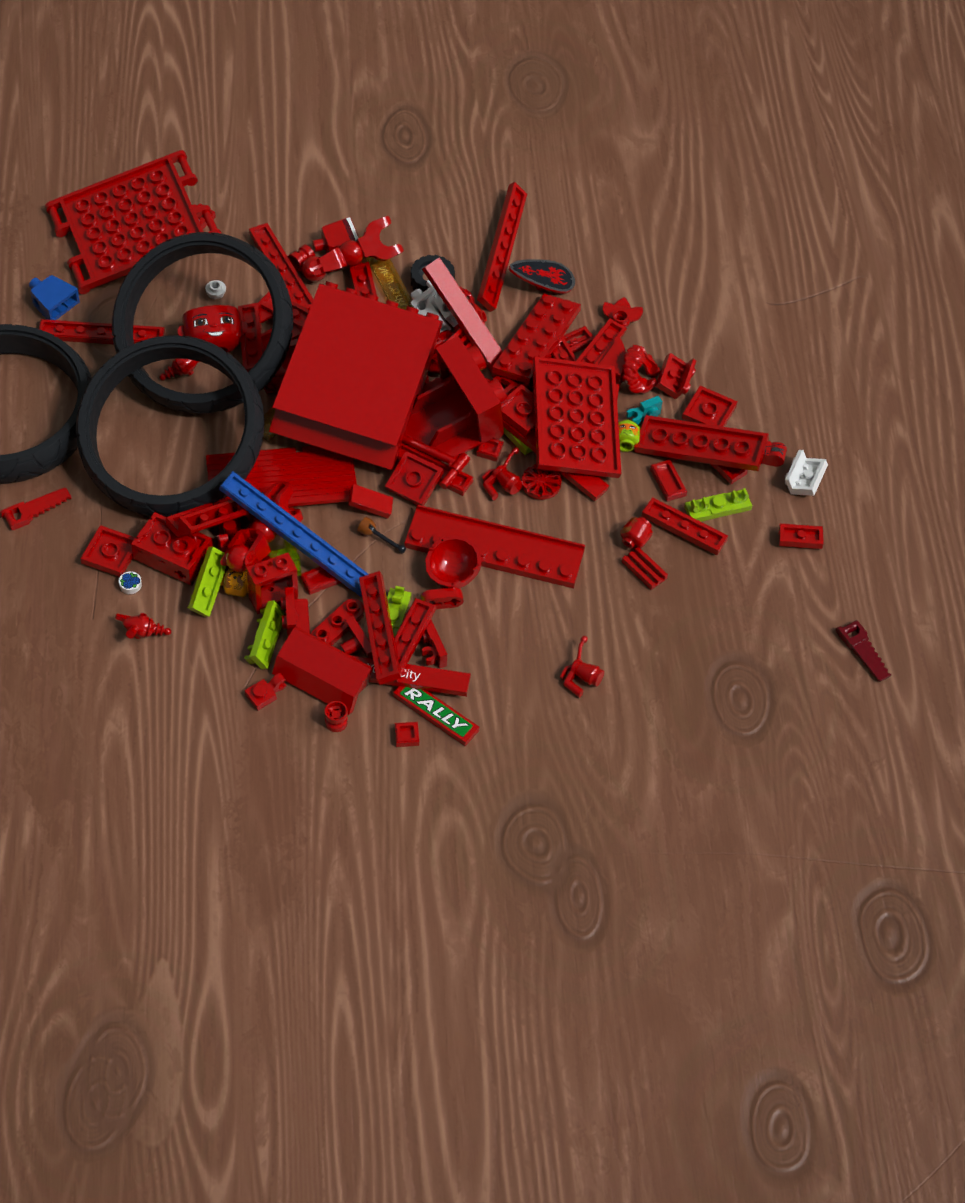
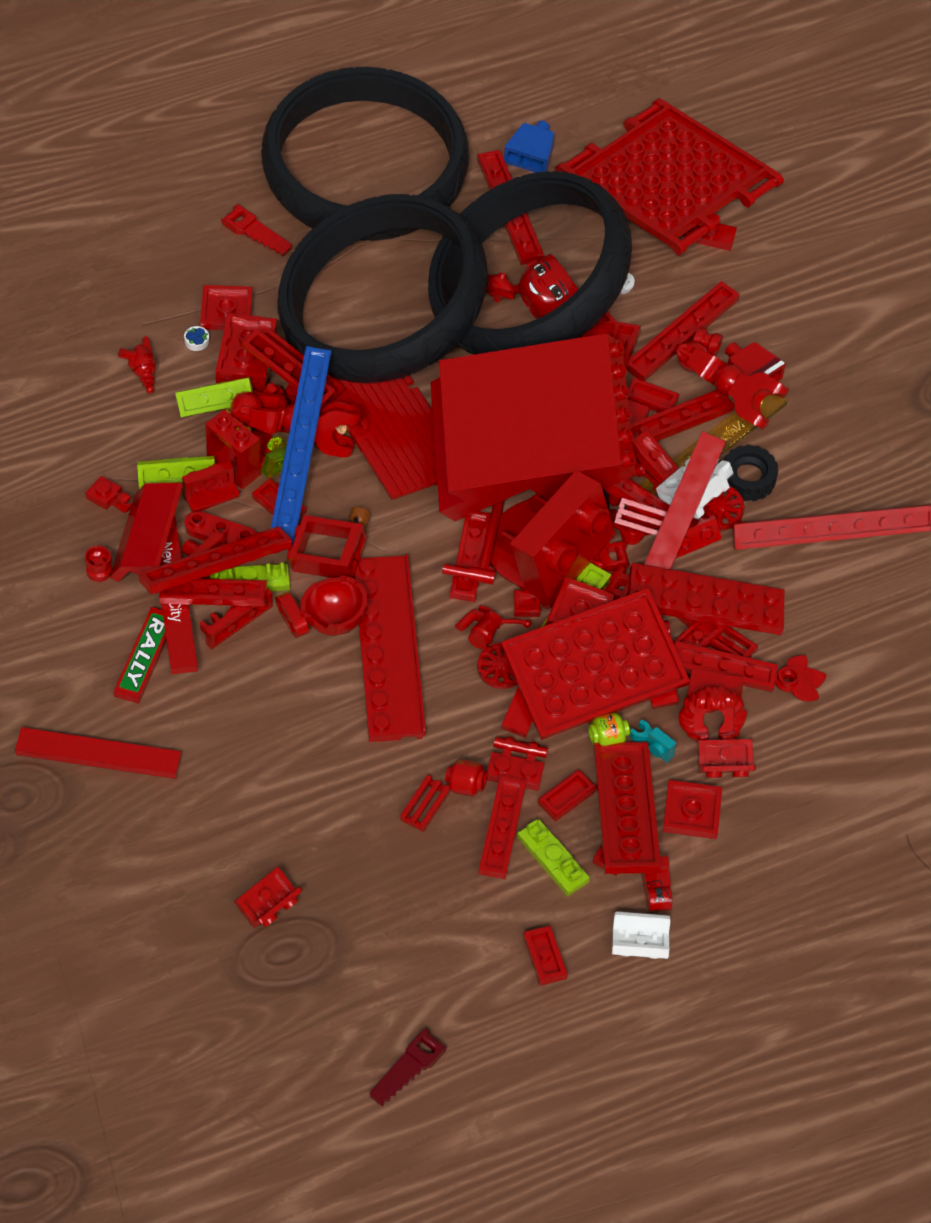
camera: 70 degrees right, 0 degrees up
red tile [348,484,393,519] -> none
red plate [385,451,444,506] -> none
red tile [395,722,420,747] -> none
shield [509,259,575,293] -> none
red piece [560,636,604,698] -> none
none -> red tile [15,727,181,779]
none -> red bracket [233,867,302,928]
none -> red window [287,515,367,578]
none -> red plate [487,736,548,791]

